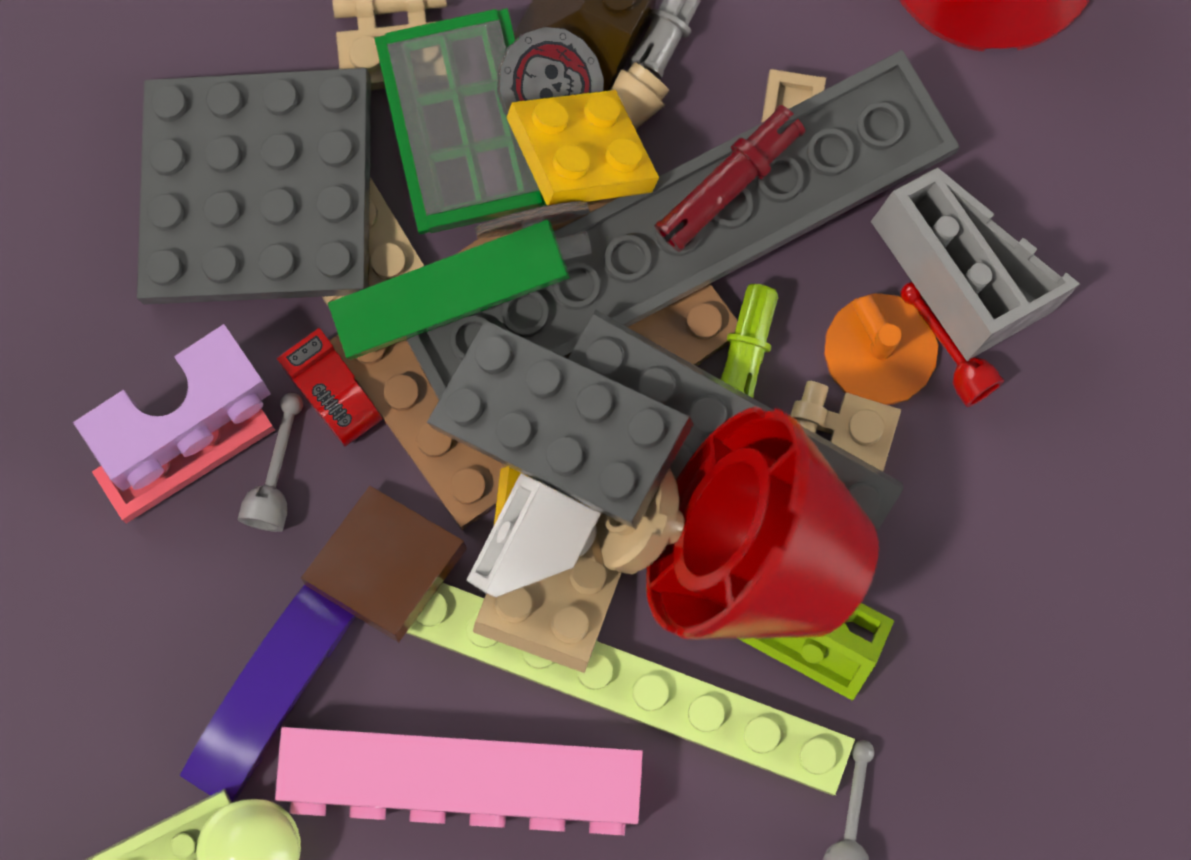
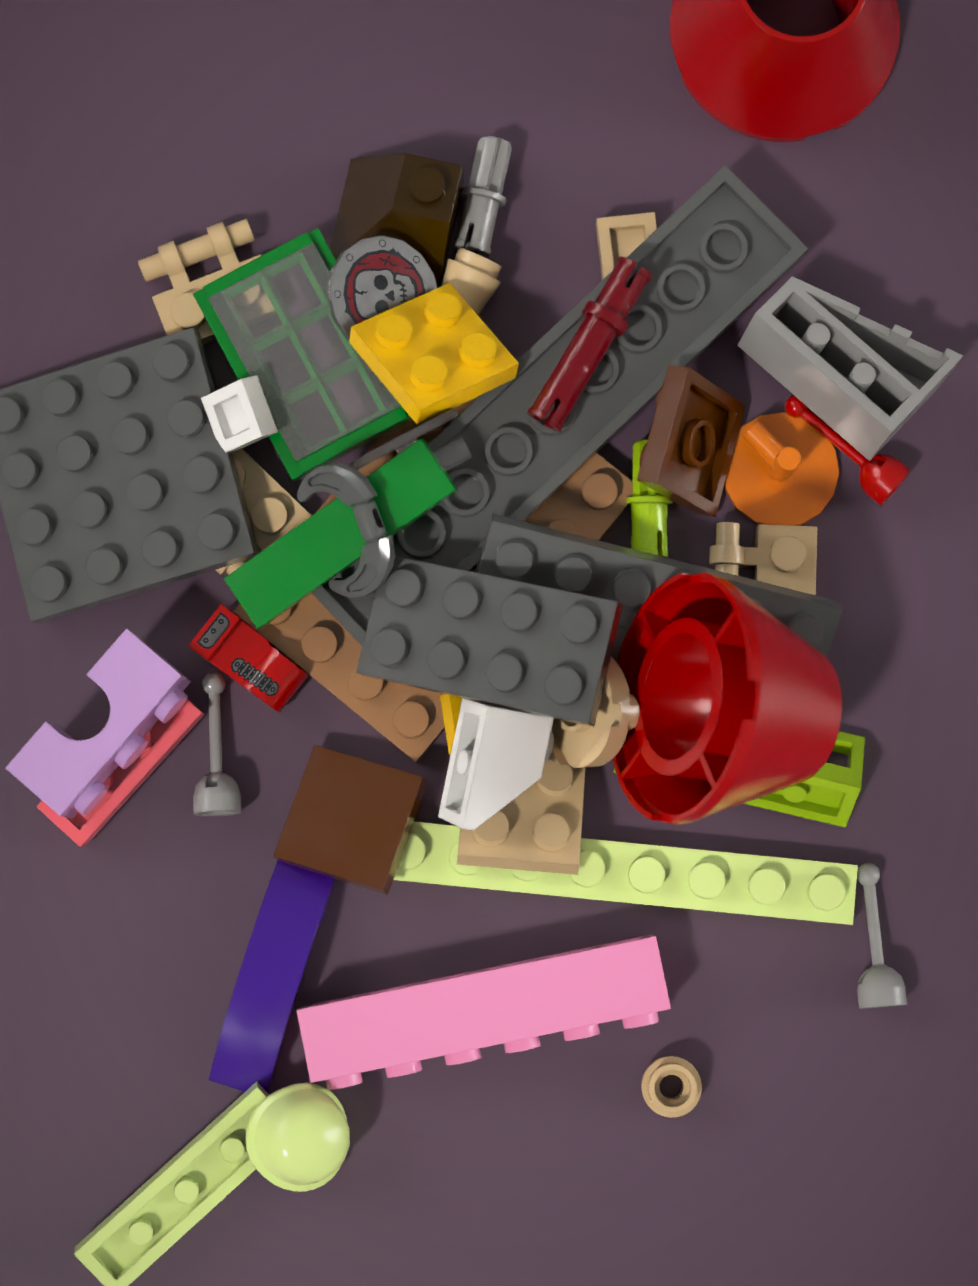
camera: 10 degrees left, 5 degrees up
none -> white plate [201,375,278,453]
none -> dark grey piece [297,463,395,598]
none -> reddish brown plate [637,365,746,517]

